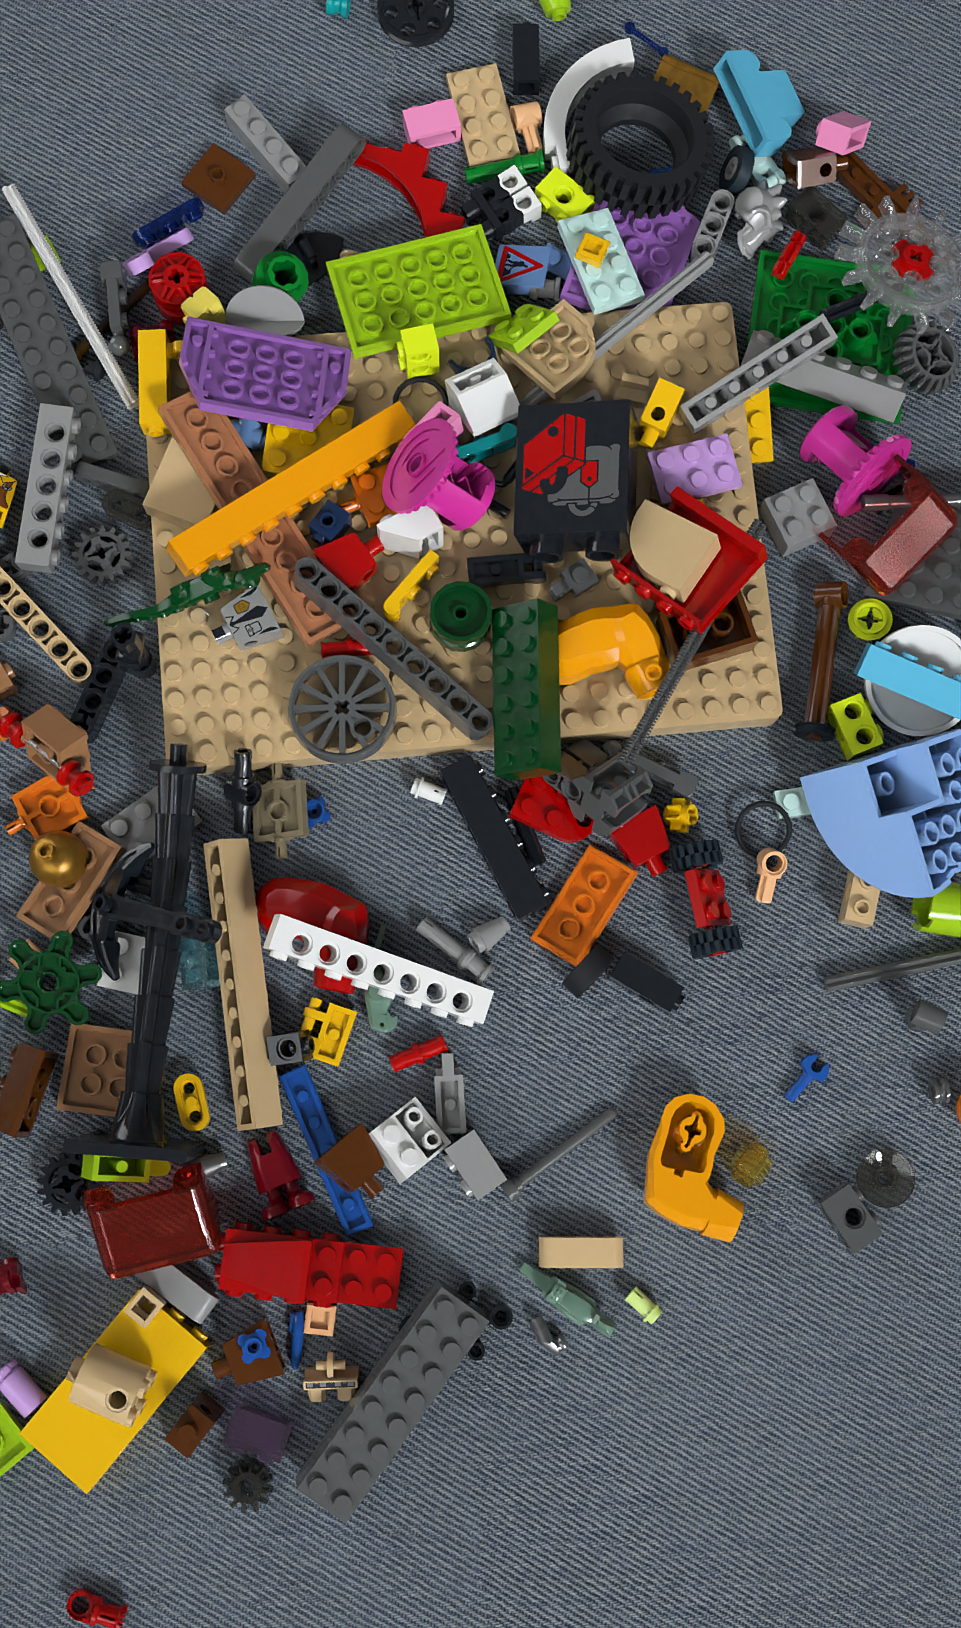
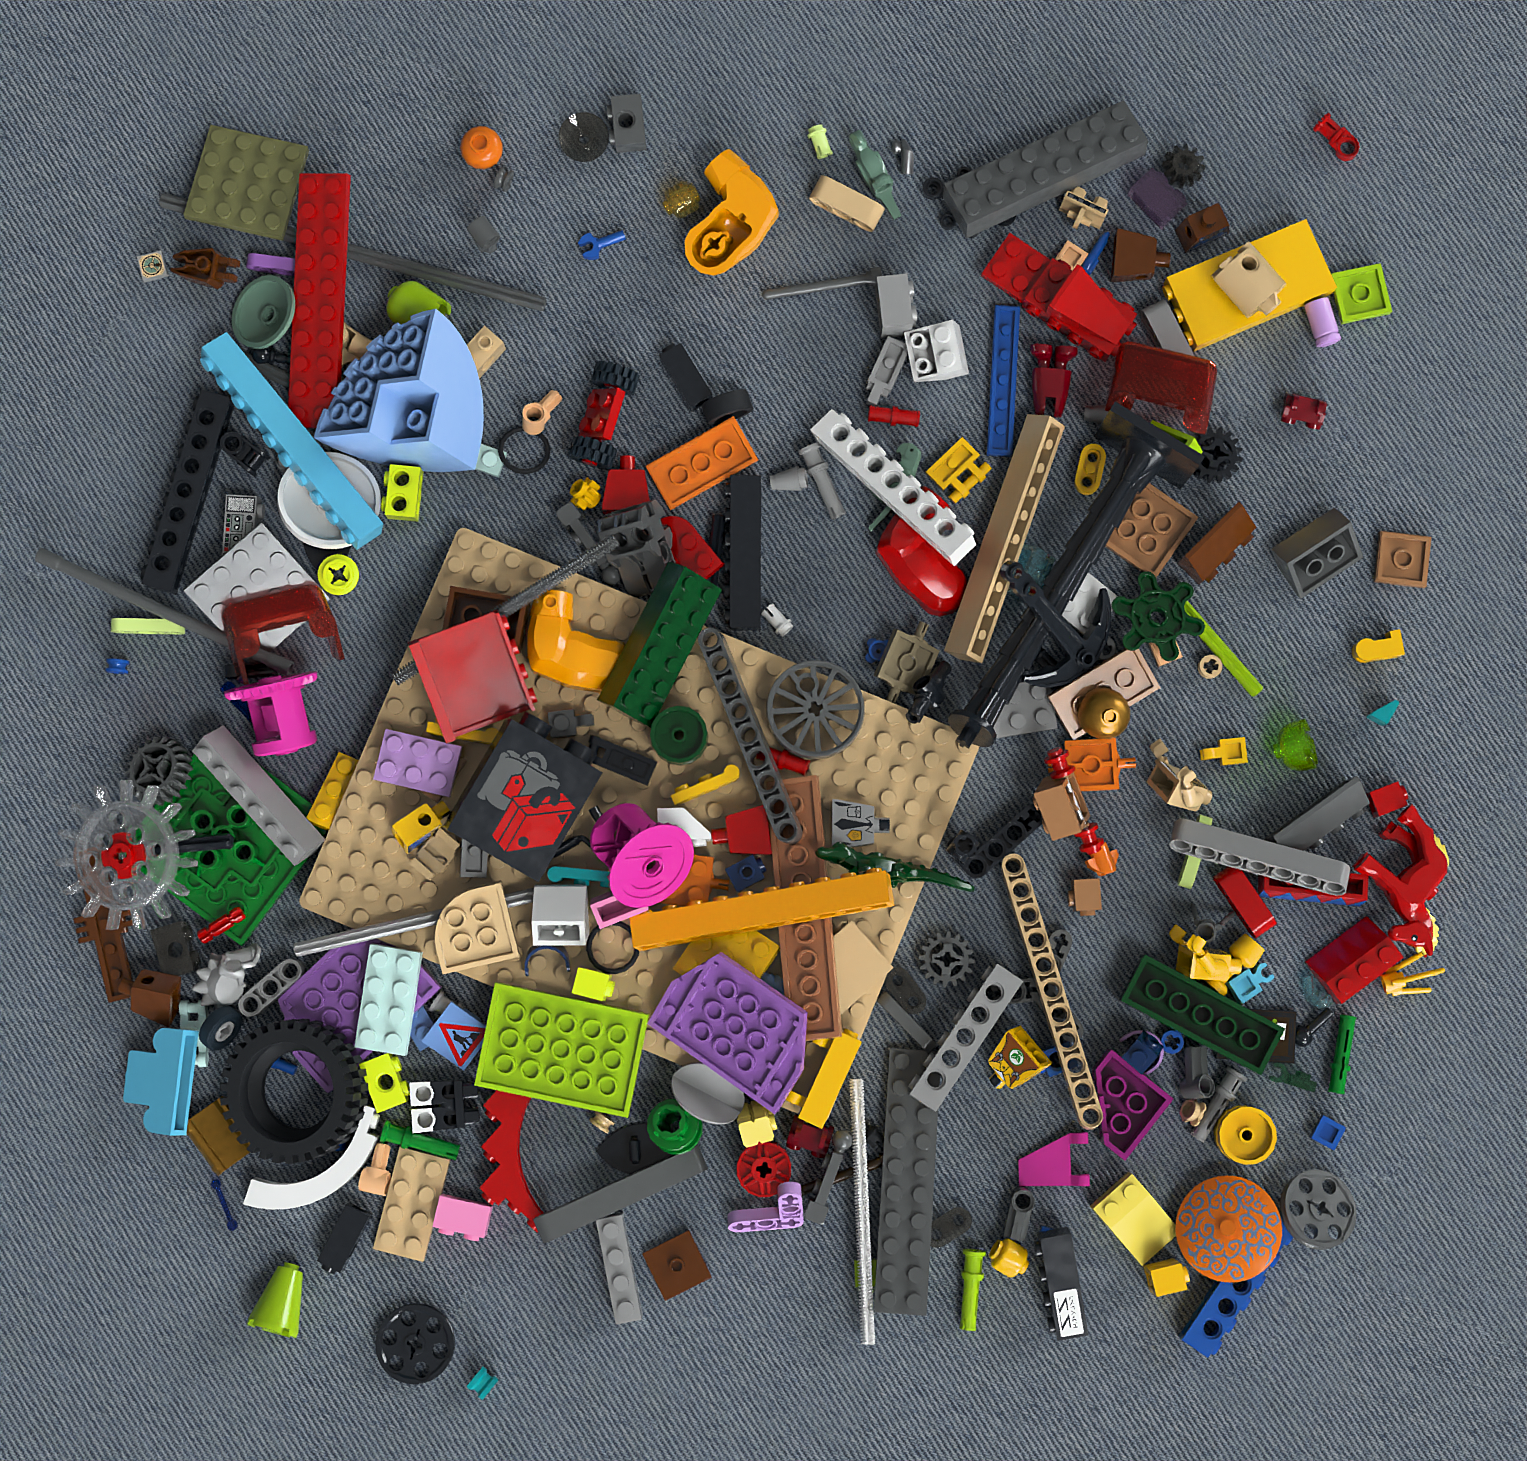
camera: 145 degrees left, 5 degrees up
tan piece [124,1286,167,1329] -> none
clear blue plate [131,197,205,249] -> none
blue plate [237,1329,271,1364] -> none
black brick [266,1029,315,1066] -> none
reddish brown torso [314,1123,385,1199] -> none
lime plate [488,304,560,354] -> none
yellow tile [575,232,611,268] -> none
tan brick [630,499,721,603] -> none
light grey brick [678,314,838,435] -> none
light grey brick [759,478,837,557] -> none
reddish brown piece [793,581,849,742] -> none
bright pink piece [815,111,871,155] -> none

